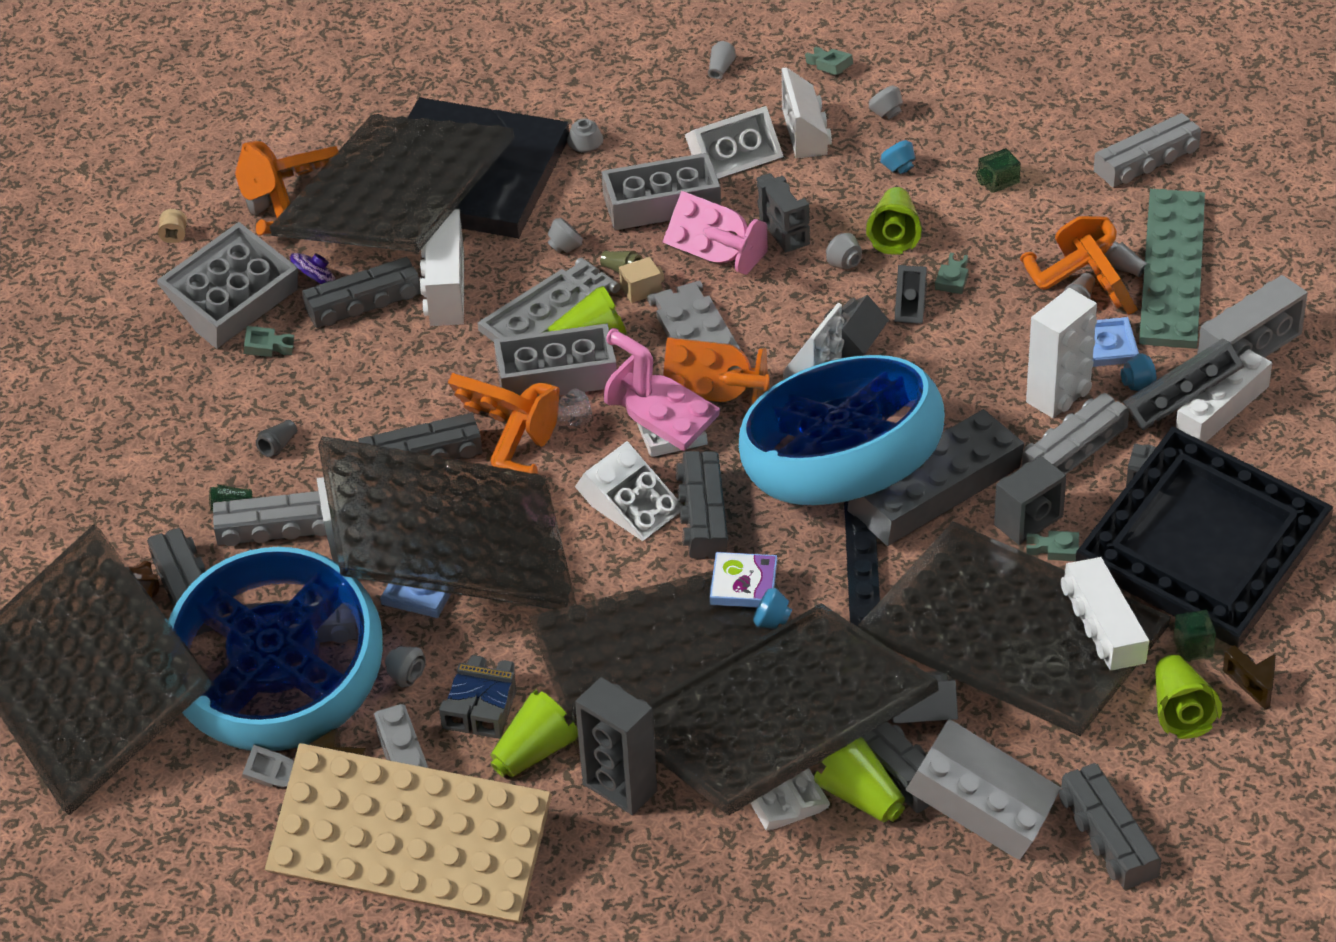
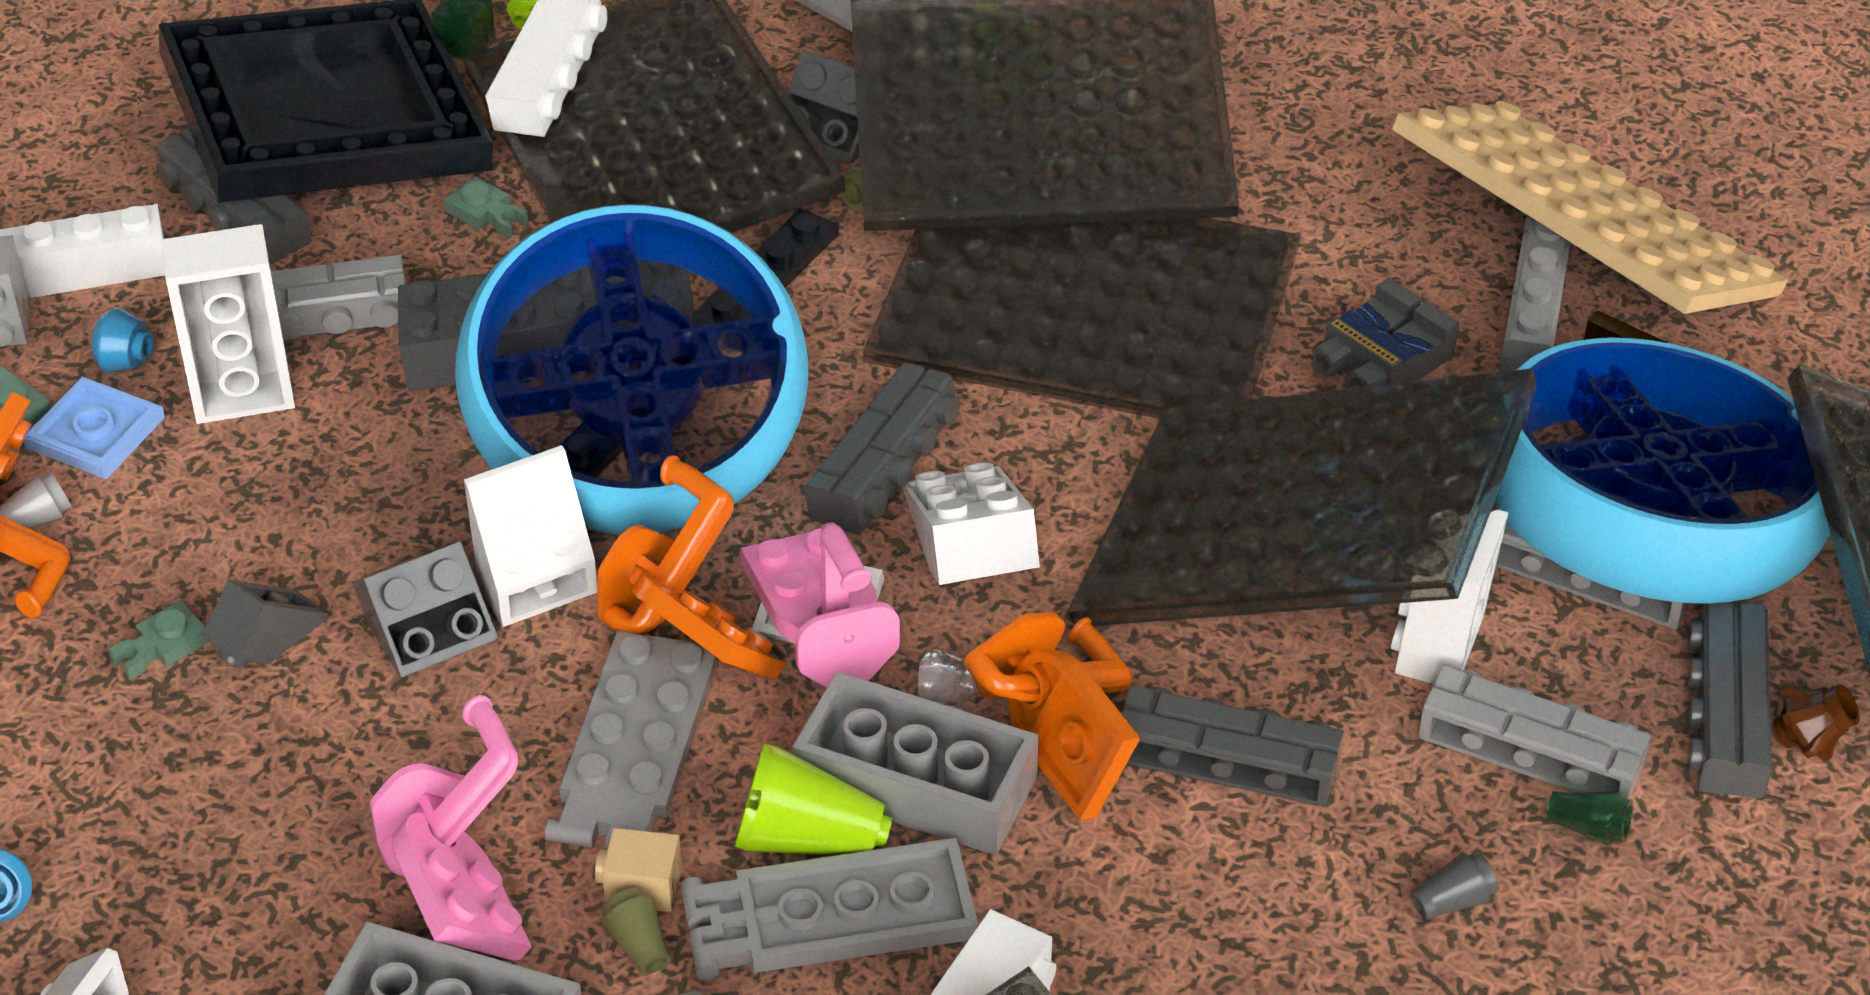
camera: 150 degrees left, 0 degrees up
lime cone [490,690,578,777] -> none
dark grey brick [575,677,657,816] -> none
tile [710,552,777,607] -> none
dark azure cone [753,588,792,629] -> none
dark grey hips [757,173,810,253] -> none
light grey cone [826,233,862,269] -> none
lime cone [866,187,922,255] -> none
dark grey brick [994,456,1066,545] -> none
dark grey brick [1123,338,1244,430] -> none

